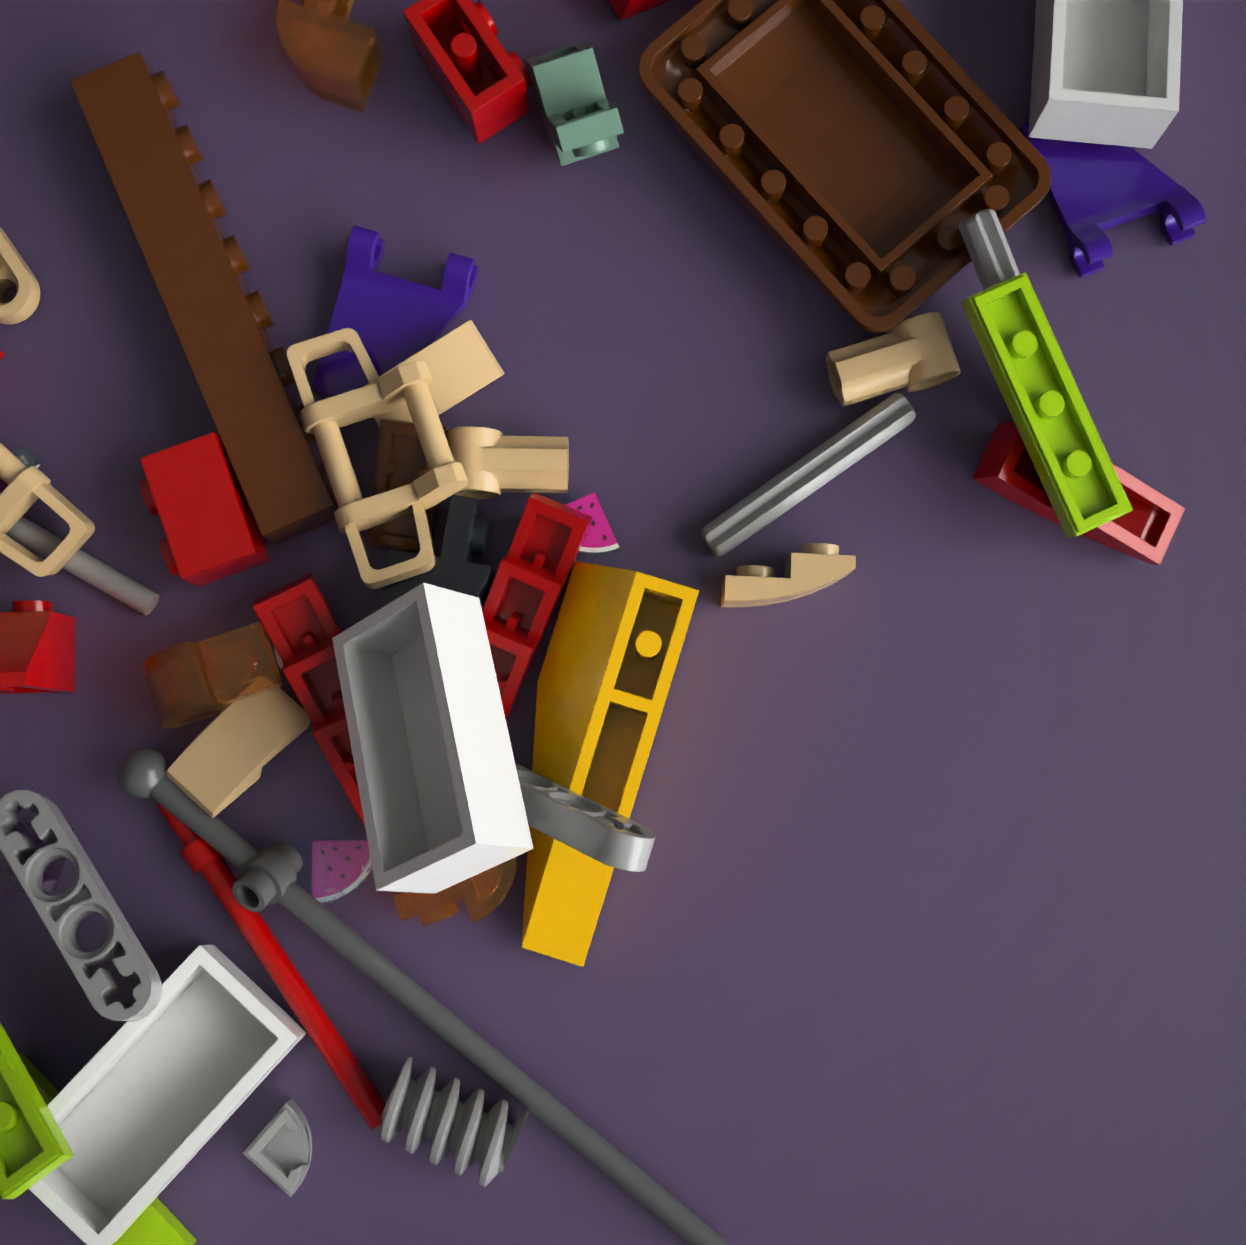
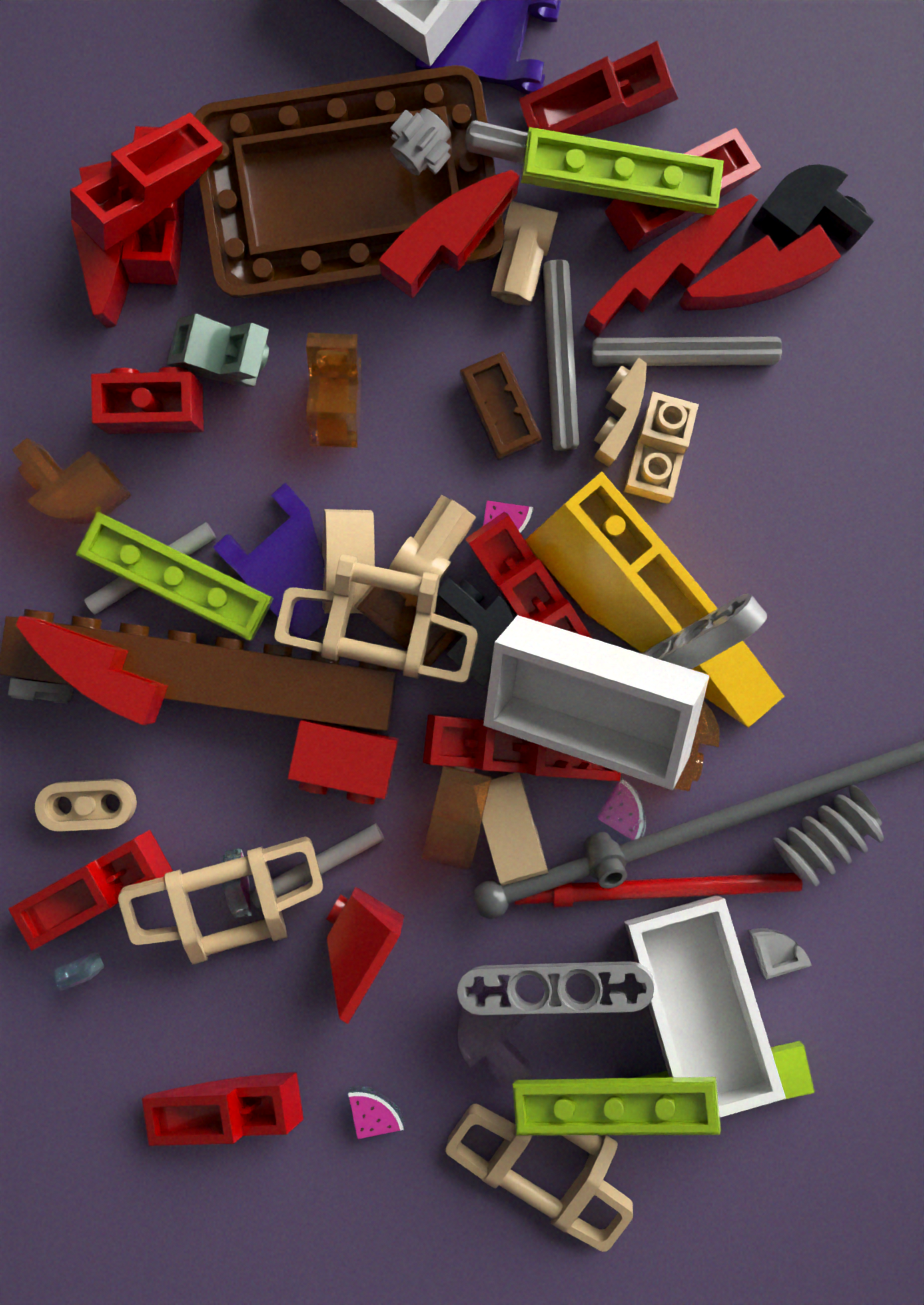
camera: 60 degrees left, 5 degrees up
none -> light grey tile [8,678,74,703]
none -> red slope [16,616,168,725]
none -> lime tile [75,511,274,641]
none -> light grey bar [84,522,216,615]
none -> clear orange brick [306,333,362,448]
none -> red slope [379,169,520,299]
none -> light grey gear [390,109,451,175]
none -> reddish brown plate [460,351,542,461]
none -> red slope [518,41,678,136]
none -> red slope [584,194,759,337]
none -> light grey axle [591,337,782,366]
none -> tan slope [624,392,699,504]
none -> red slope [678,225,841,310]
none -> black brick [751,164,875,251]

